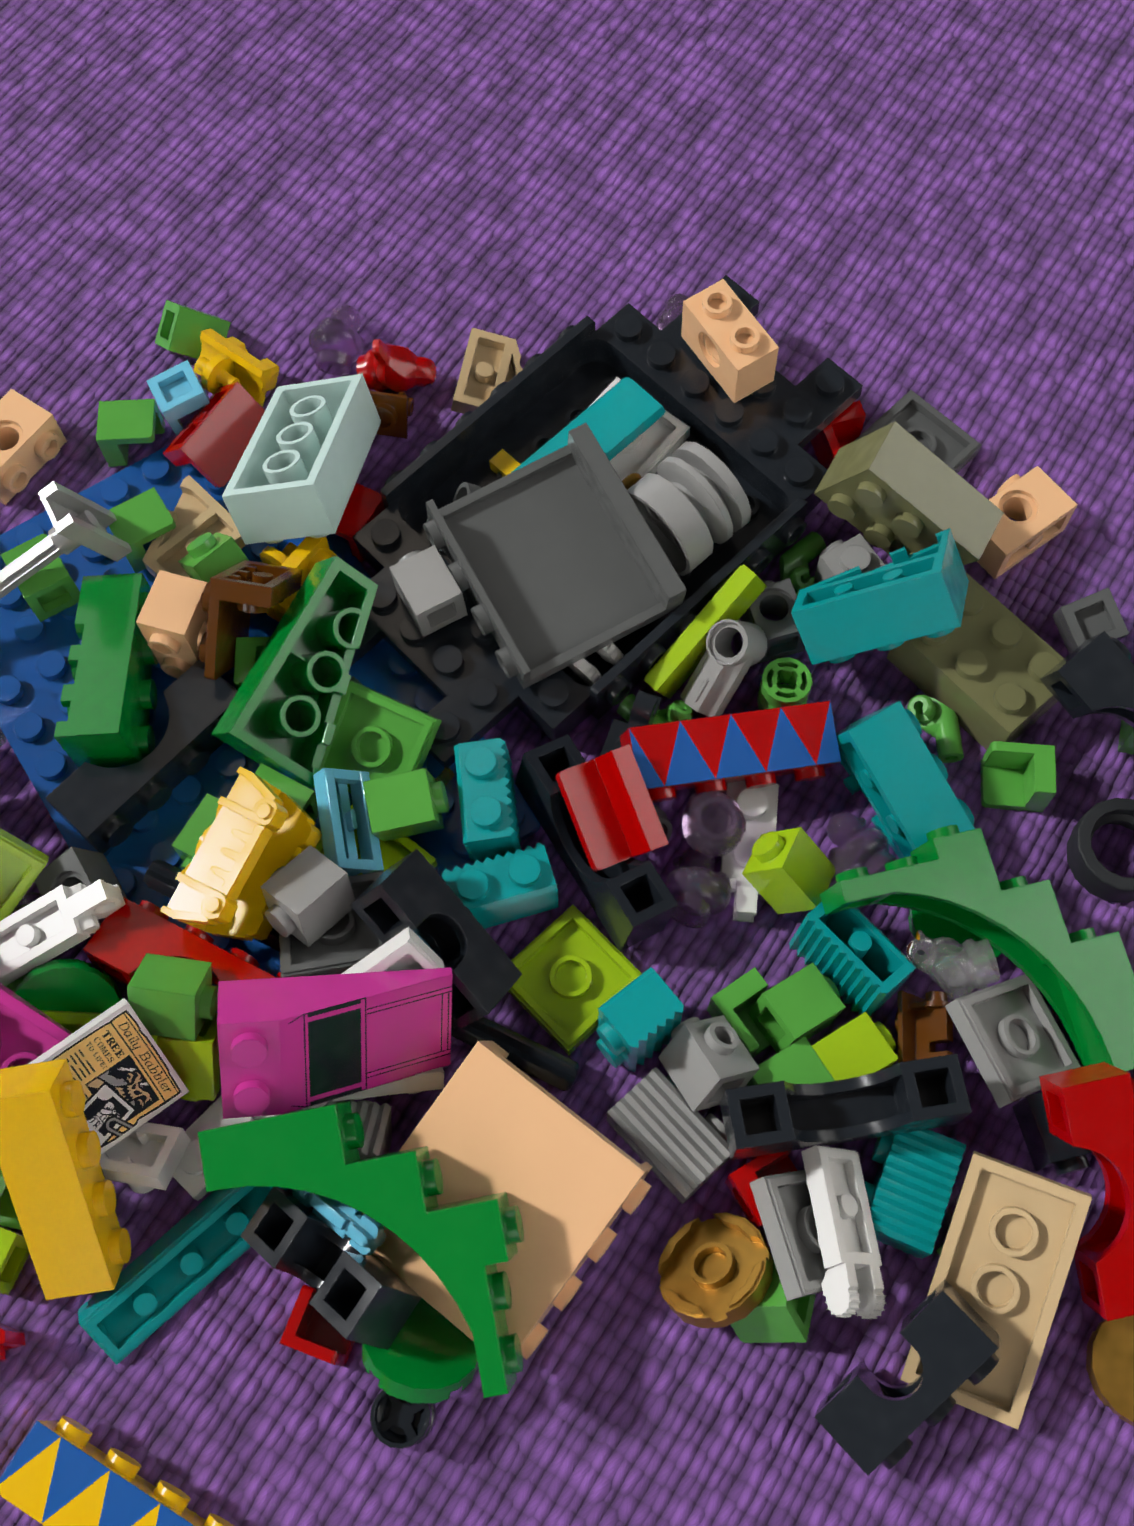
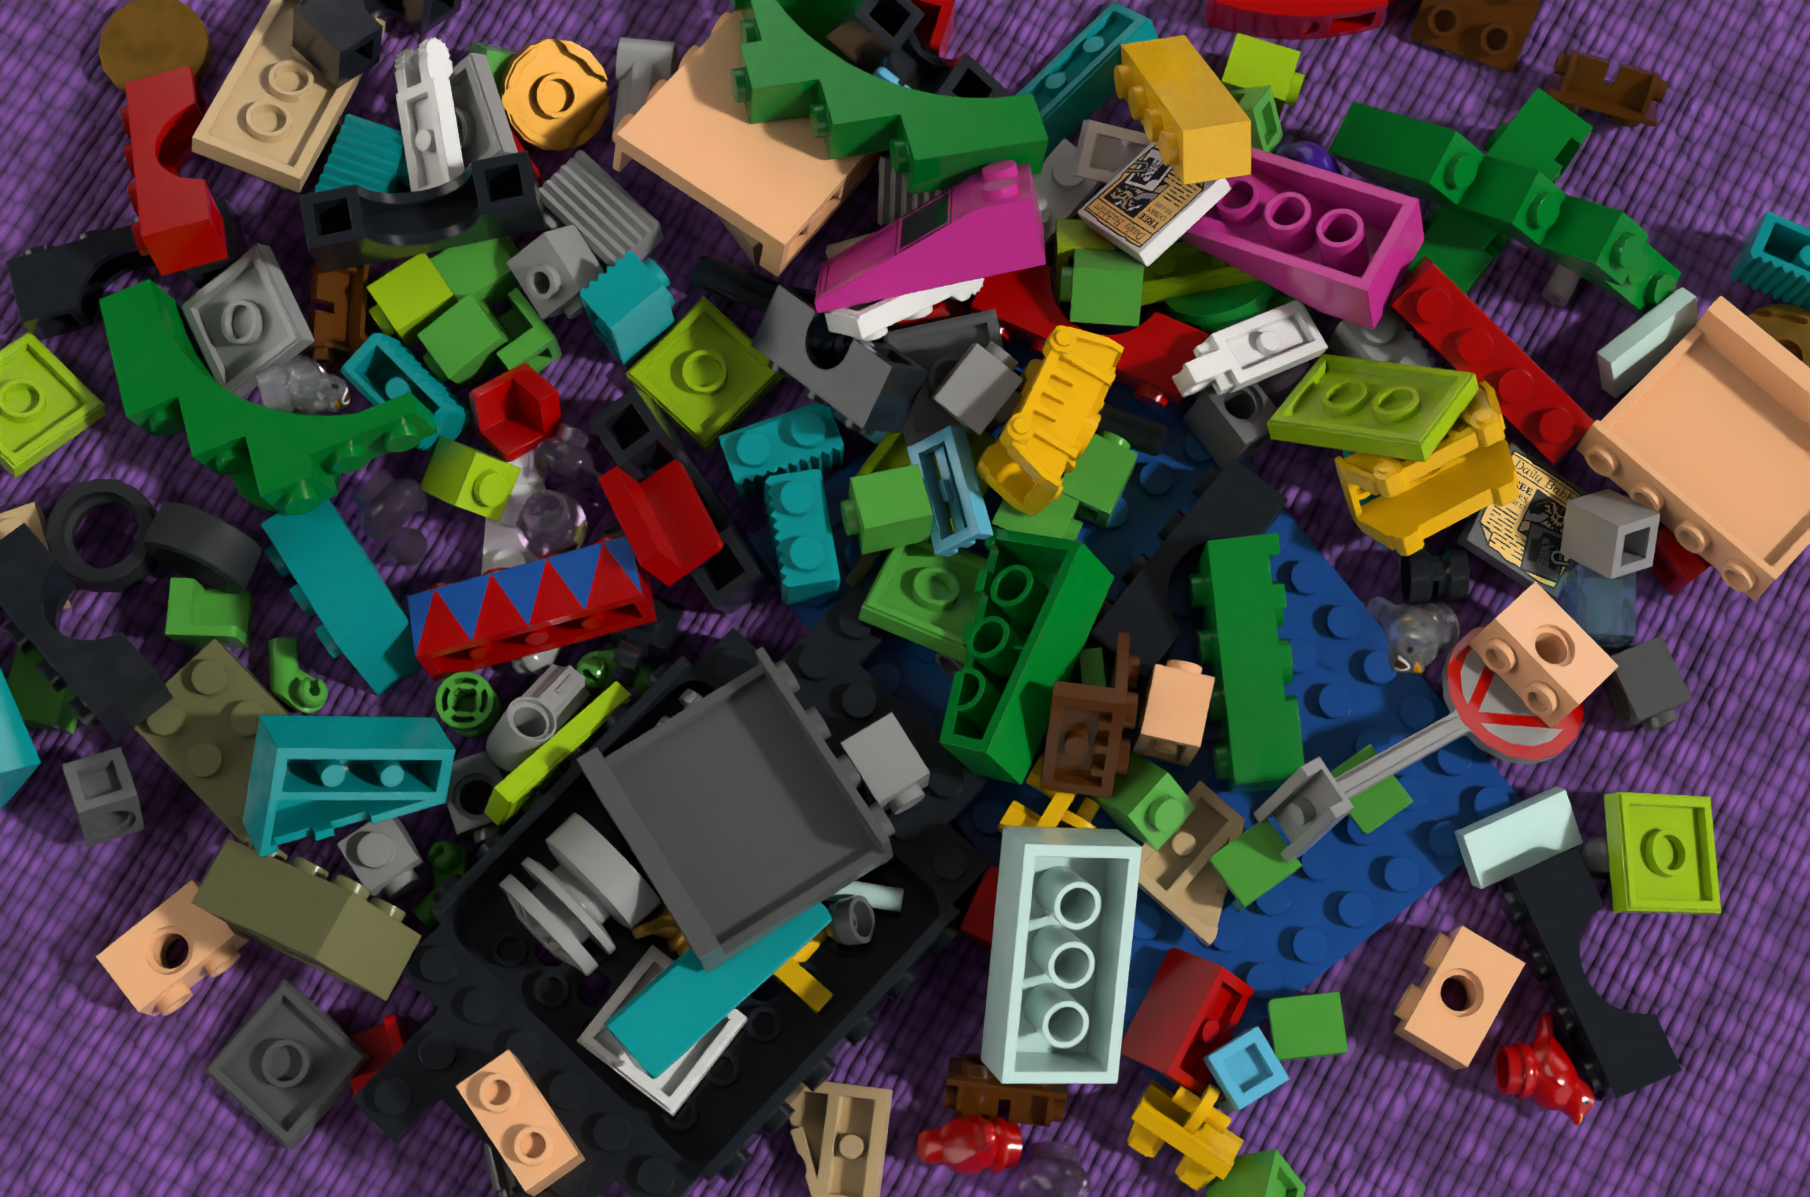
camera: 175 degrees right, 10 degrees up
none -> black tyre [142,502,263,594]
none -> red panel [469,362,564,462]
none -> light grey piece [612,37,678,136]

